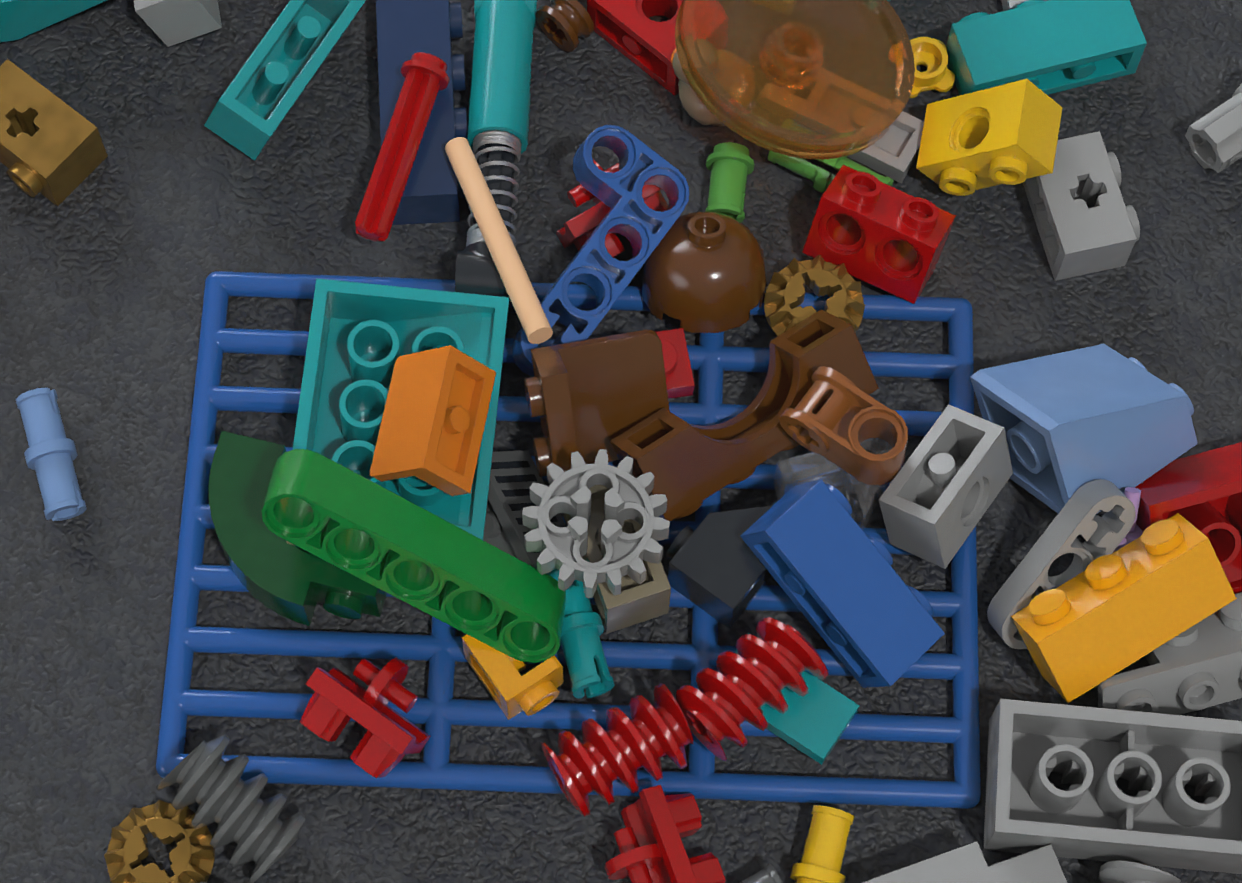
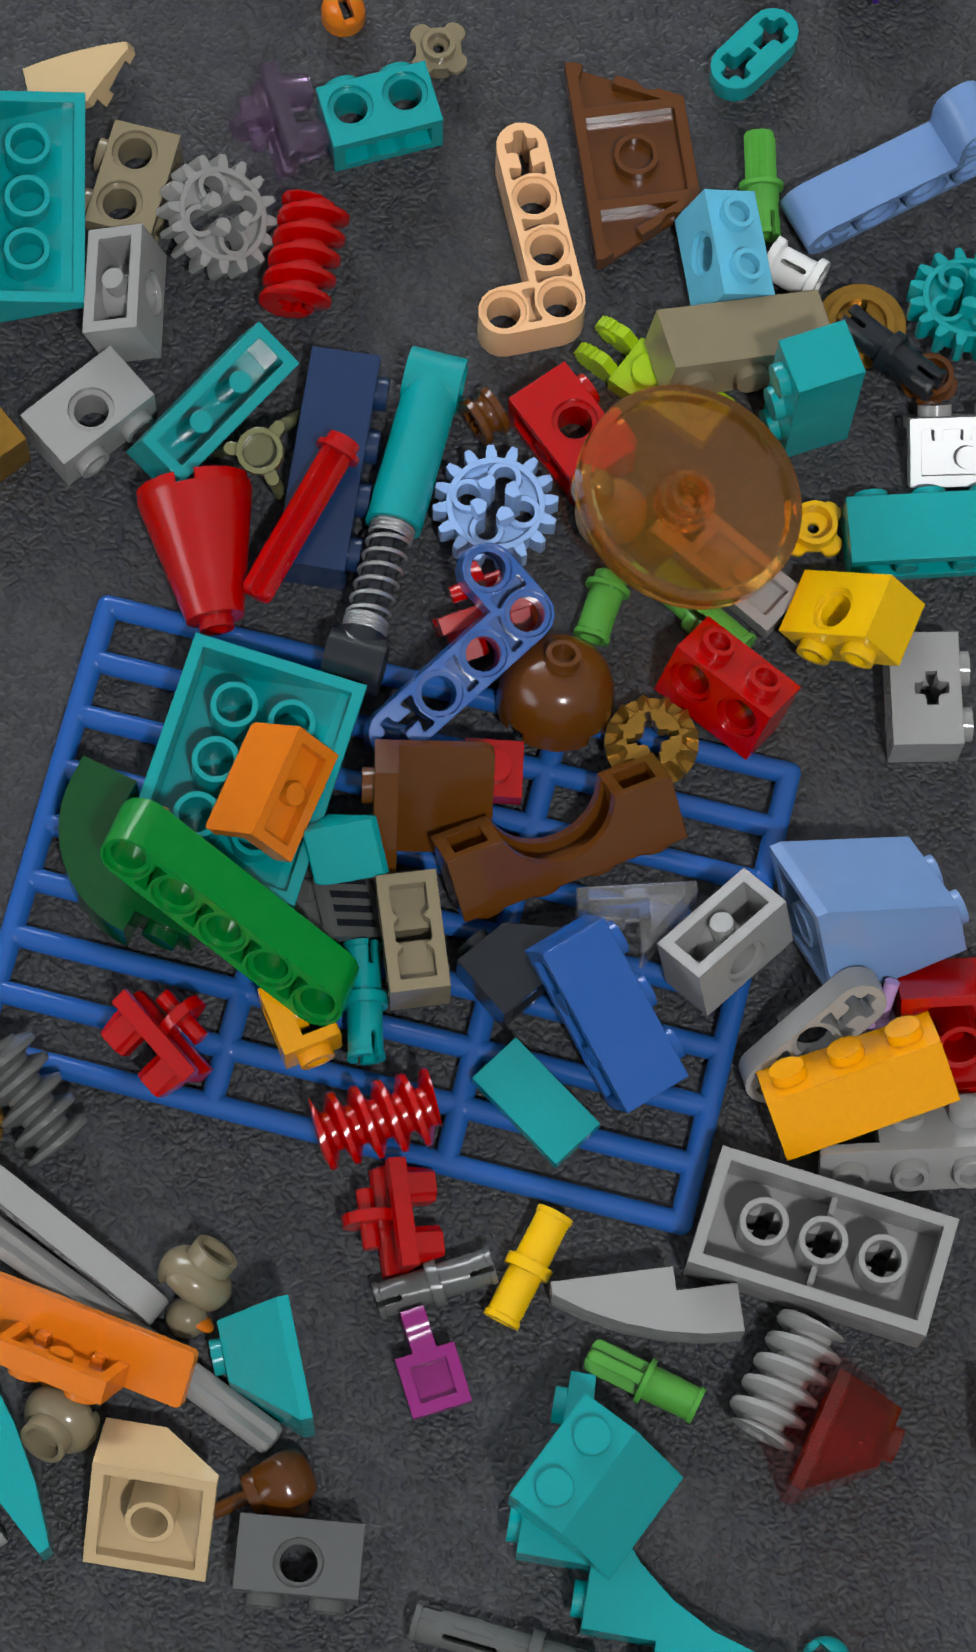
camera: 10 degrees right, 5 degrees up
light nougat bar [445,137,553,344] -> none
light grey gear [522,449,670,598] -> none
red piece [675,617,828,761] -> none
dark orange piece [779,366,908,485] -> none
none -> light grey brick [20,346,158,486]
none -> red cone [136,466,253,636]
none -> olive plant [211,410,301,505]
none -> teal slope [304,814,389,885]
none -> light blue gear [432,445,559,570]

